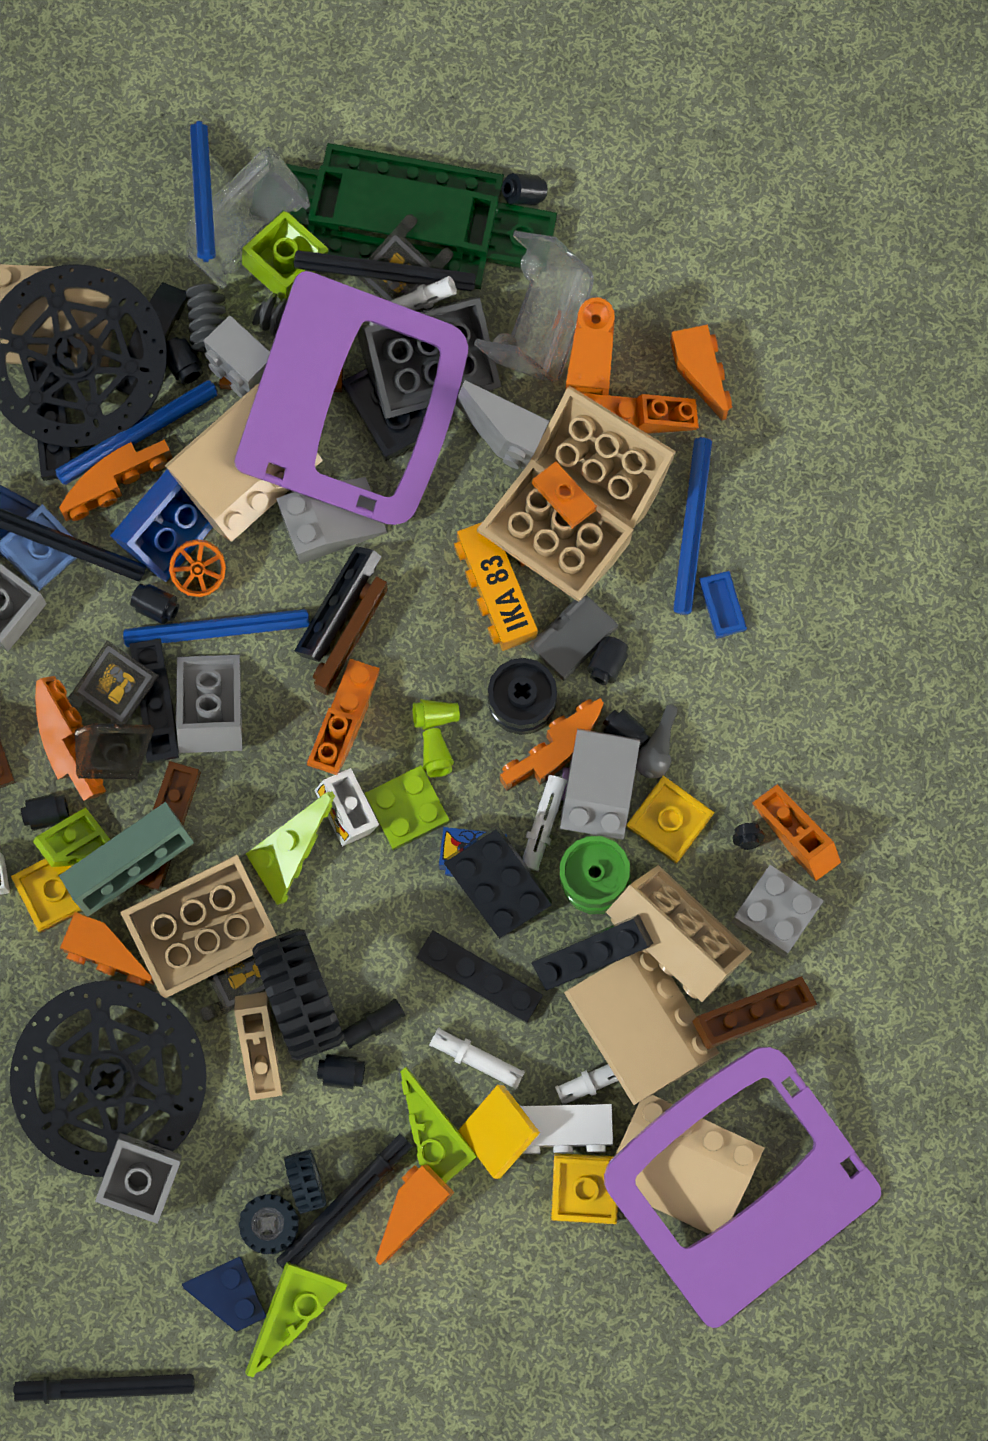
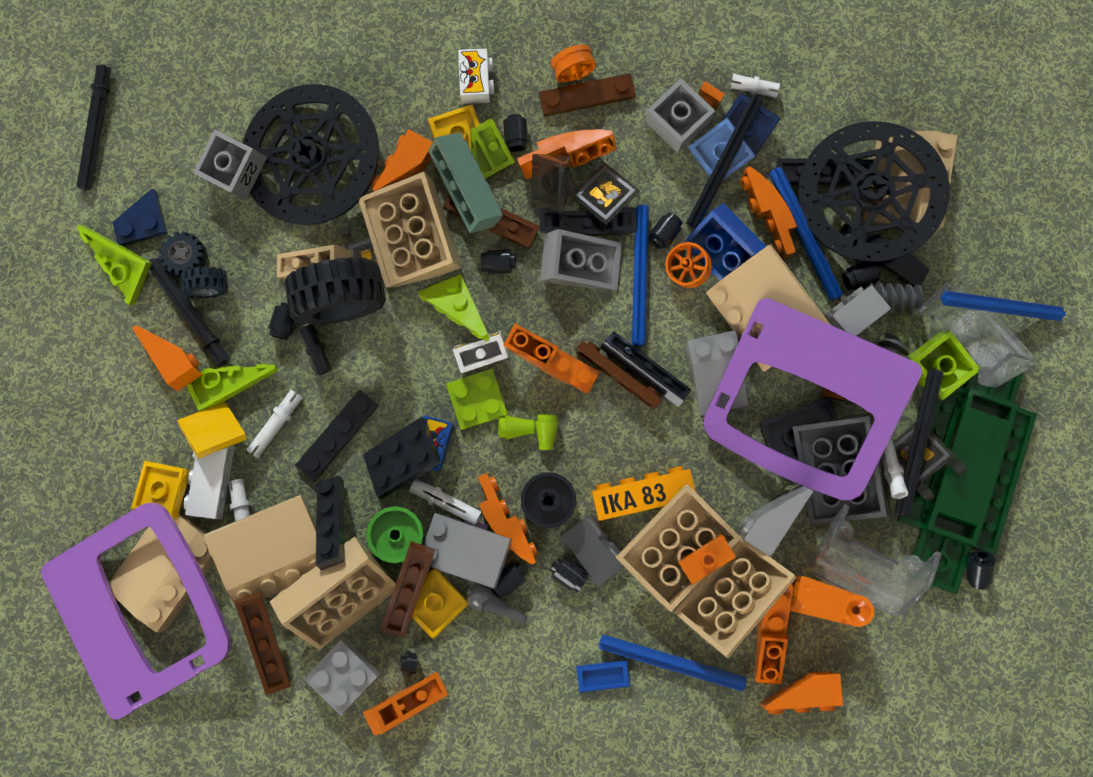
camera: 95 degrees right, 5 degrees up
none -> reddish brown plate [380,541,435,638]
none -> black brick [481,249,516,274]

